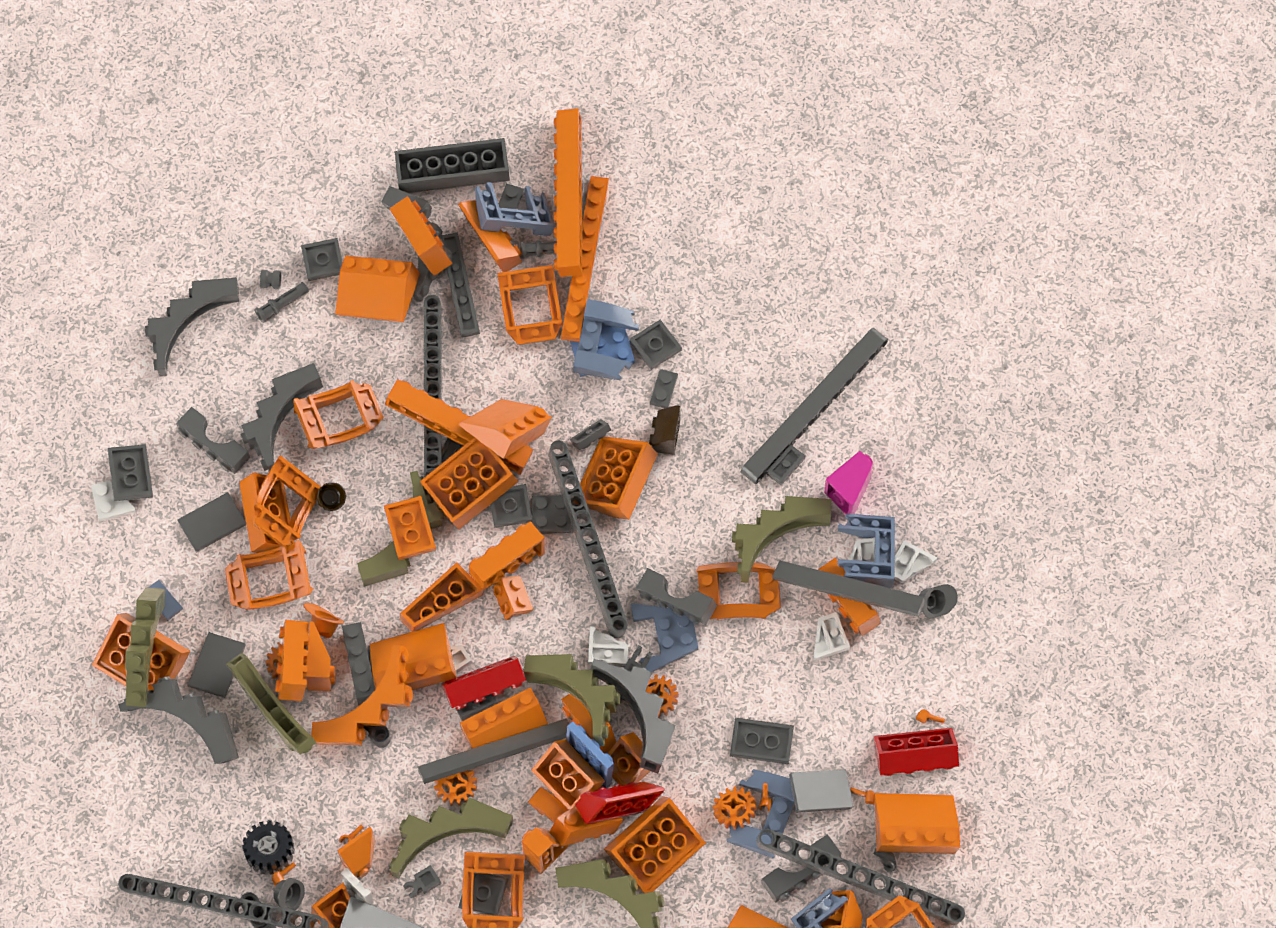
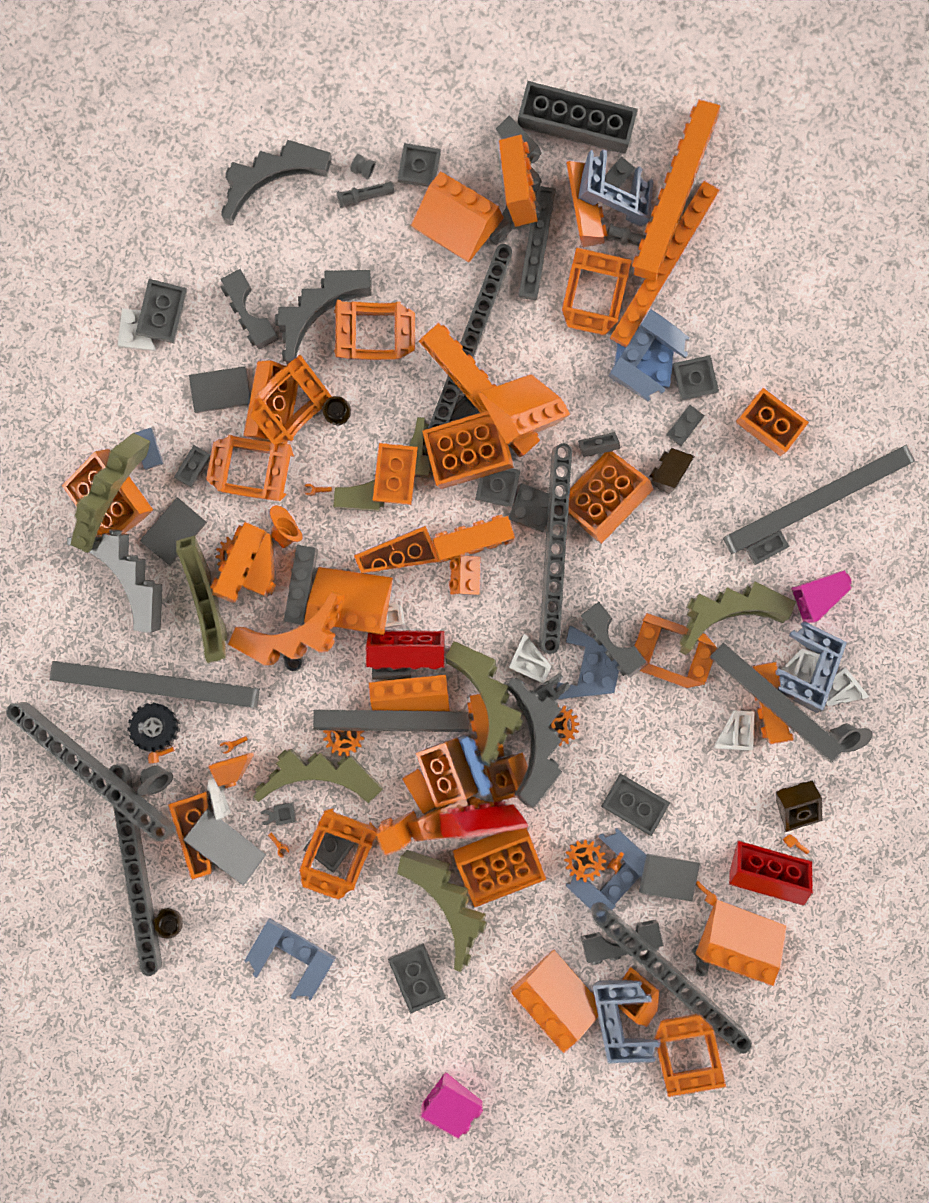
camera: 15 degrees right, 20 degrees up
none -> dark grey beam [49,661,260,708]
none -> dark grey plate [174,445,211,488]
none -> orange hand [268,832,289,858]
none -> orange hand [305,484,332,496]
none -> orange brick [735,388,809,456]
none -> dark brown slope [776,780,823,832]

